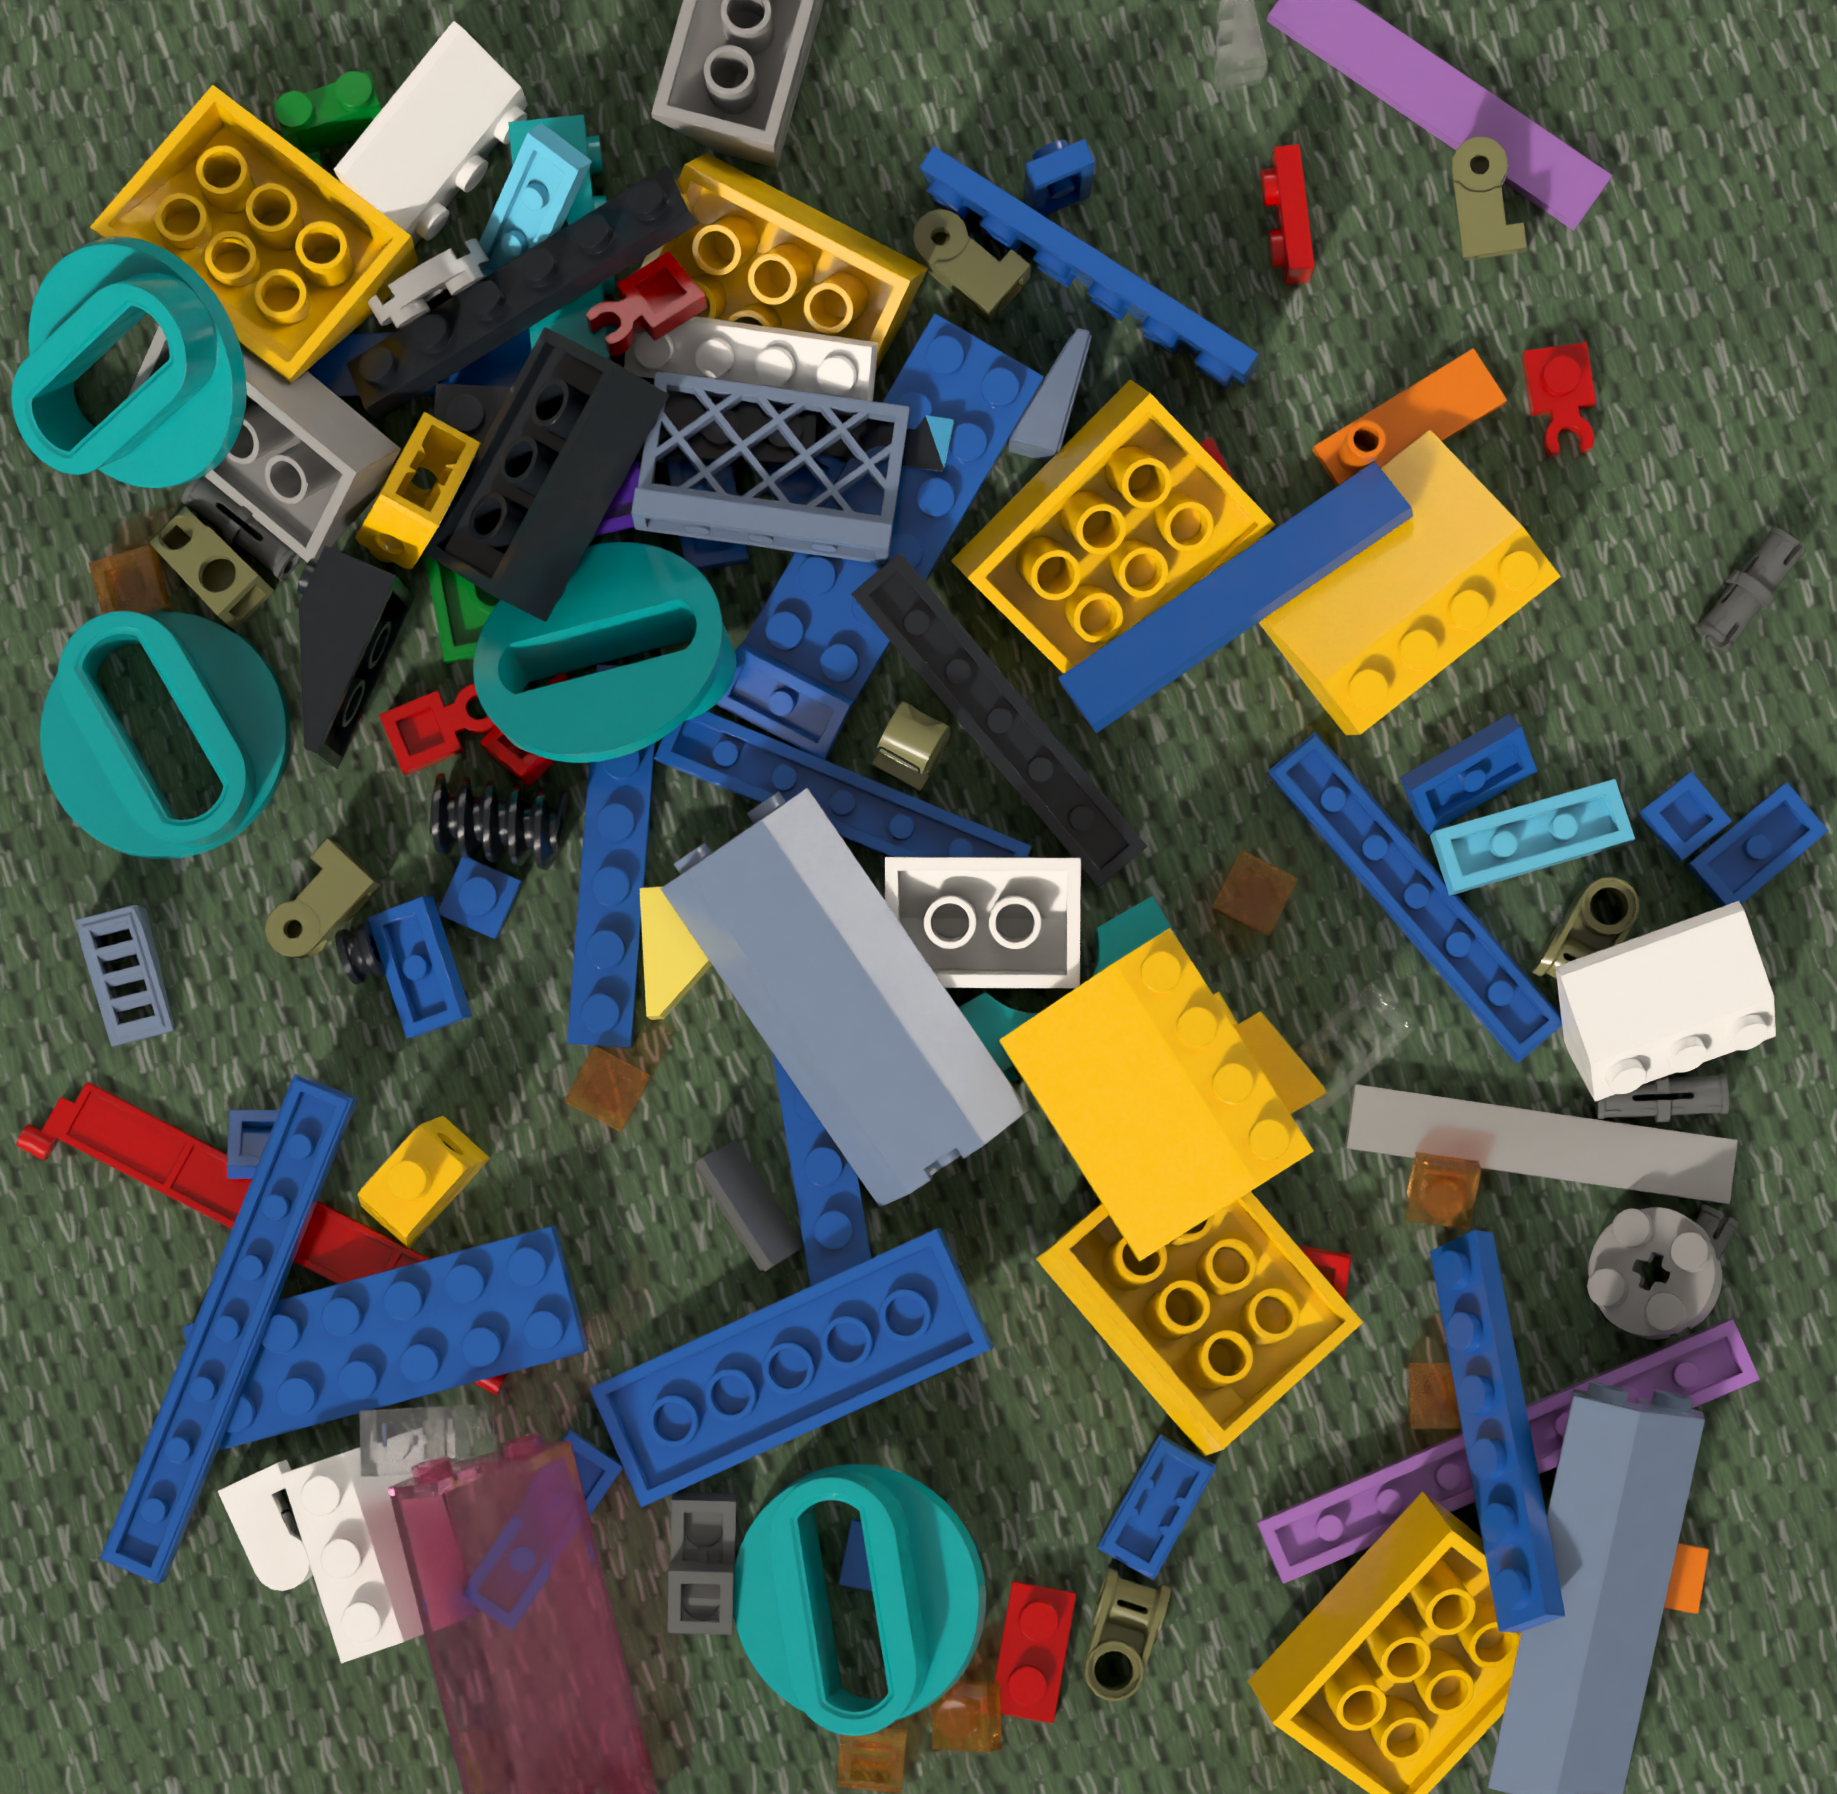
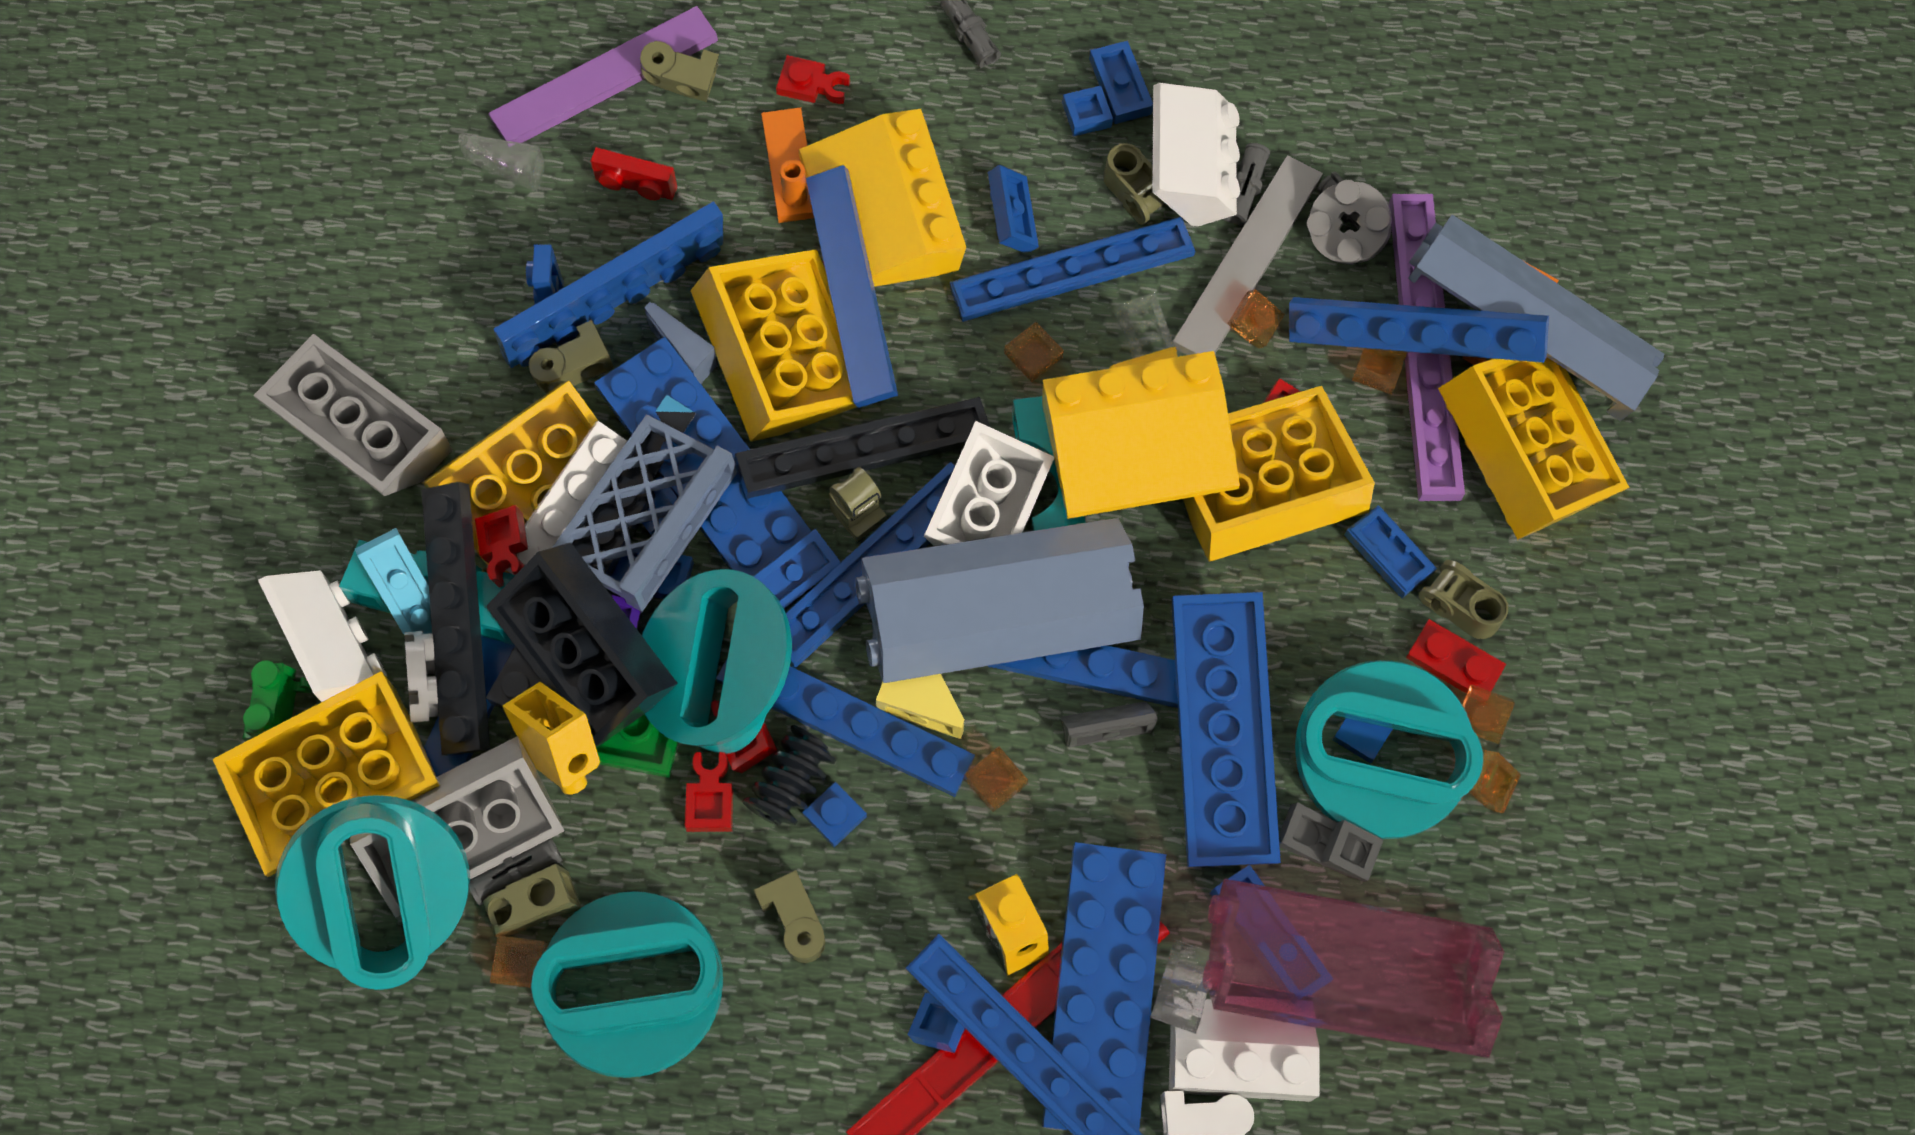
camera: 75 degrees left, 15 degrees down
sand blue slope [75,905,175,1047] -> none
black slope [297,546,415,769] -> none
black bush [335,921,386,985] -> none
blue plate [367,896,473,1038] -> none
medium azure plate [1430,779,1635,896] -> none

